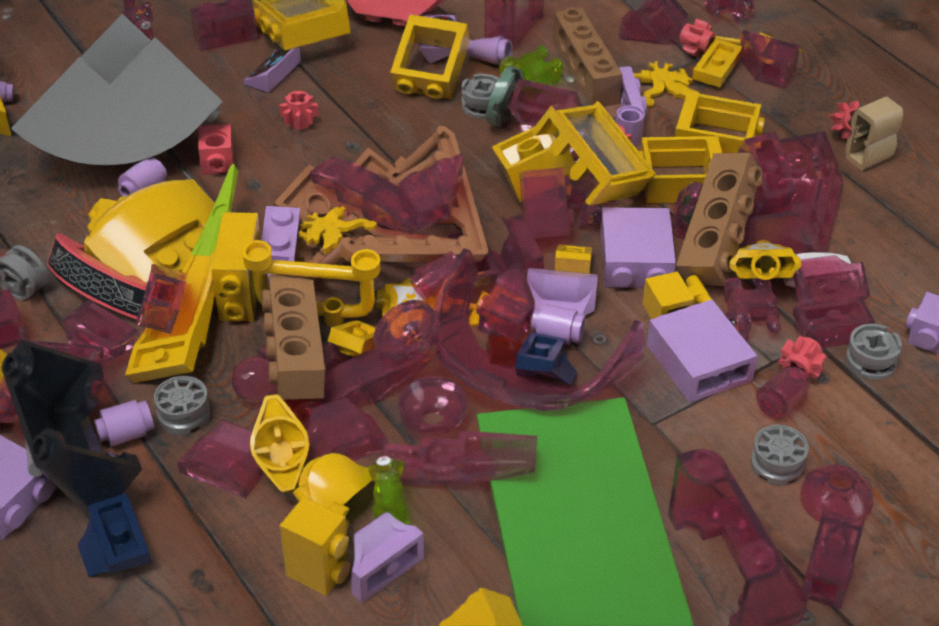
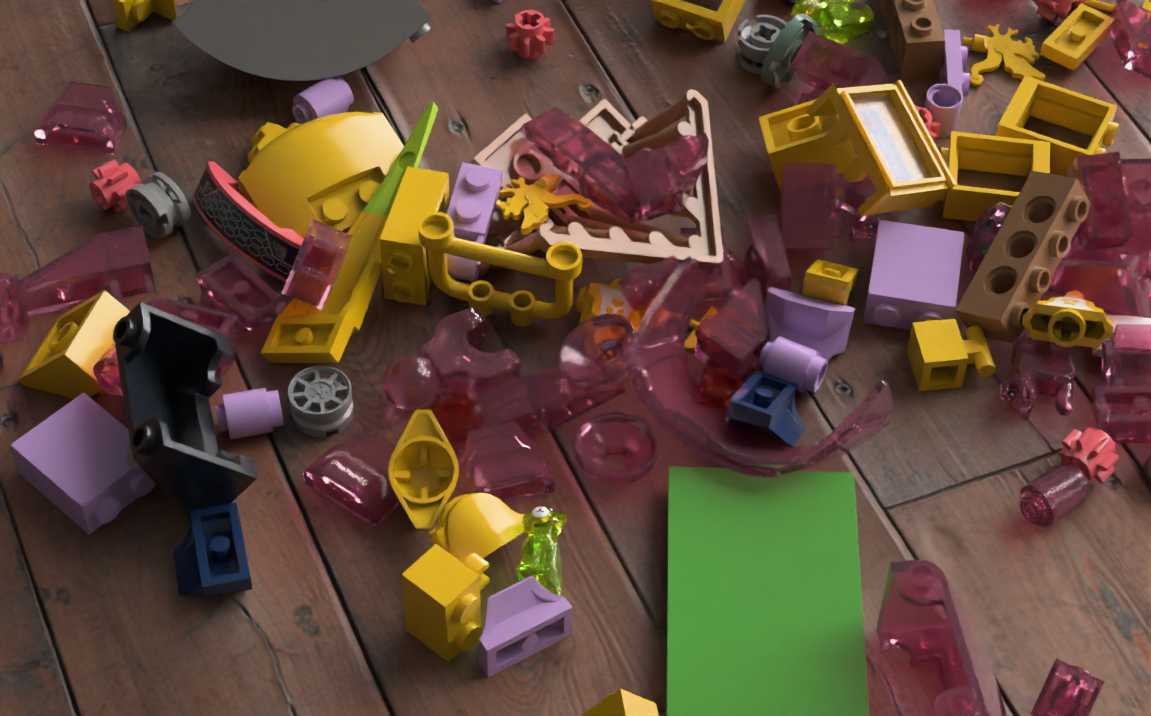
camera: 10 degrees right, 5 degrees up
coral brick [199,124,234,175] -> none
medium nougat brick [262,275,325,400] -> none
yellow plate [328,320,388,356] -> none
clear pink slope [378,430,538,485] -> none
lavender brick [647,300,757,403] -> none
light grey wheel [750,425,809,486] -> none
clear pink piece [800,464,873,528] -> none

